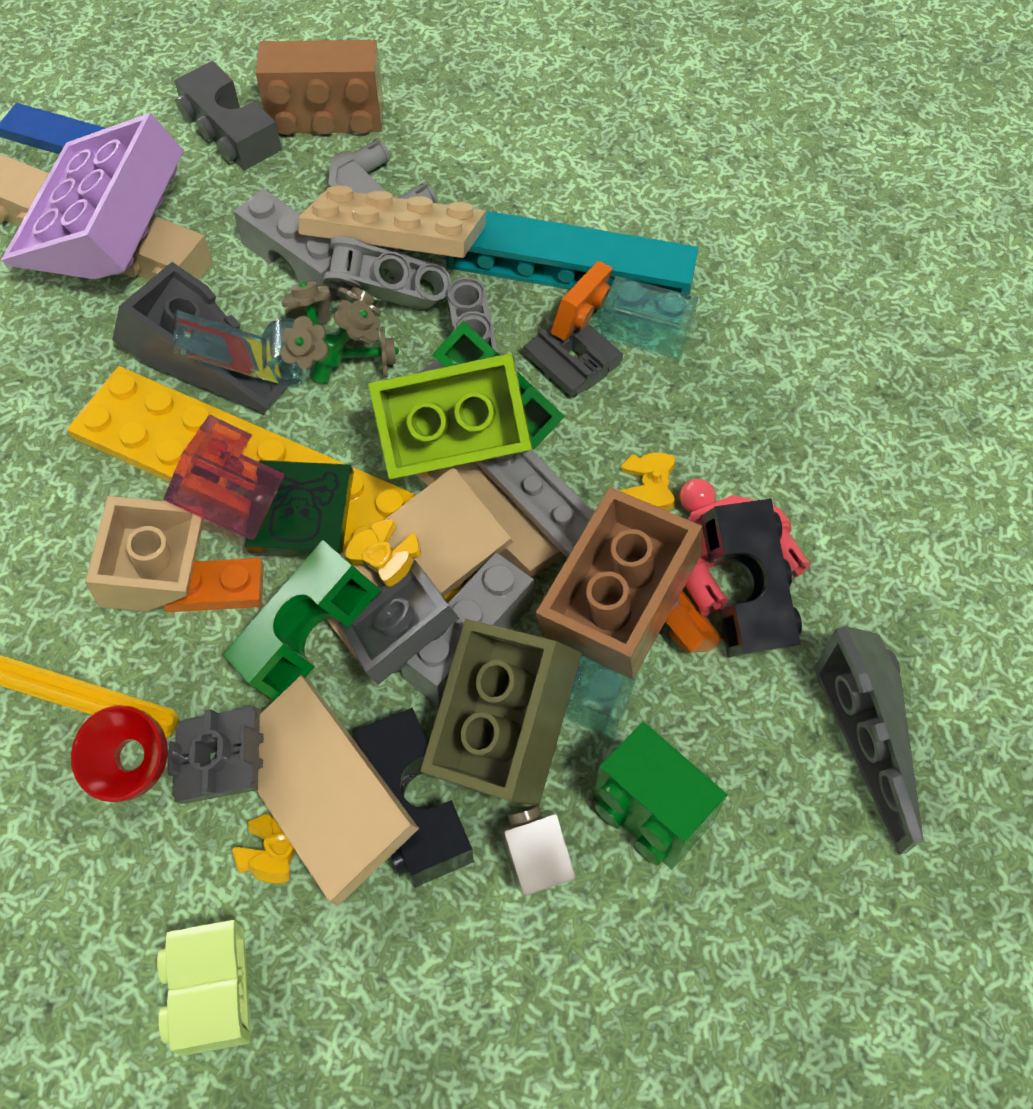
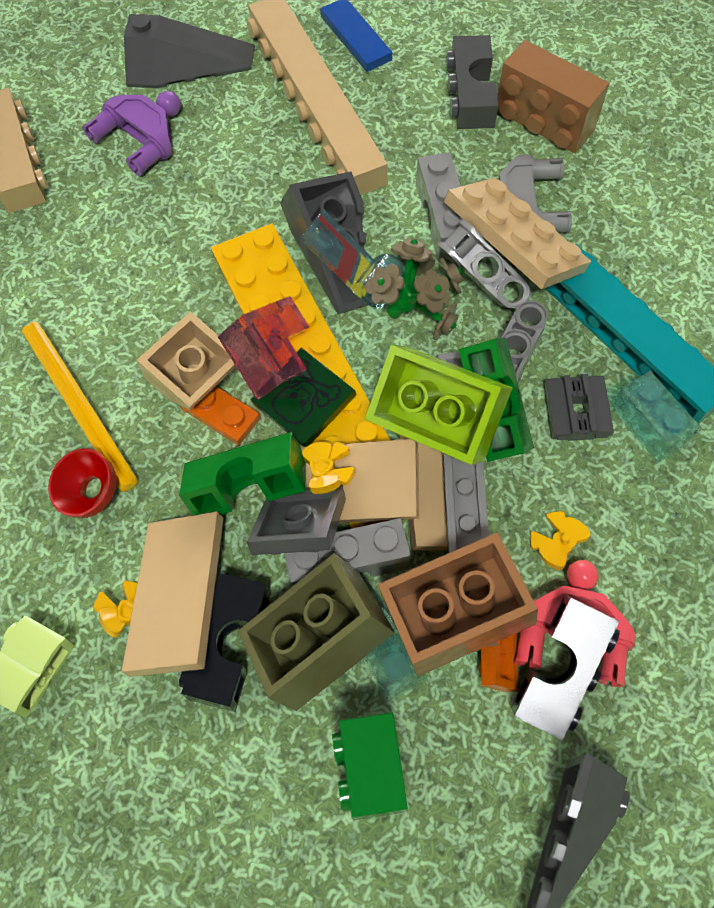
camera: 40 degrees right, 5 degrees up
lavender slope [1,113,184,279] -> none
dark grey piece [168,706,264,804] -> none
brick [498,805,576,896] -> none
orange plate [550,260,613,341] -> none

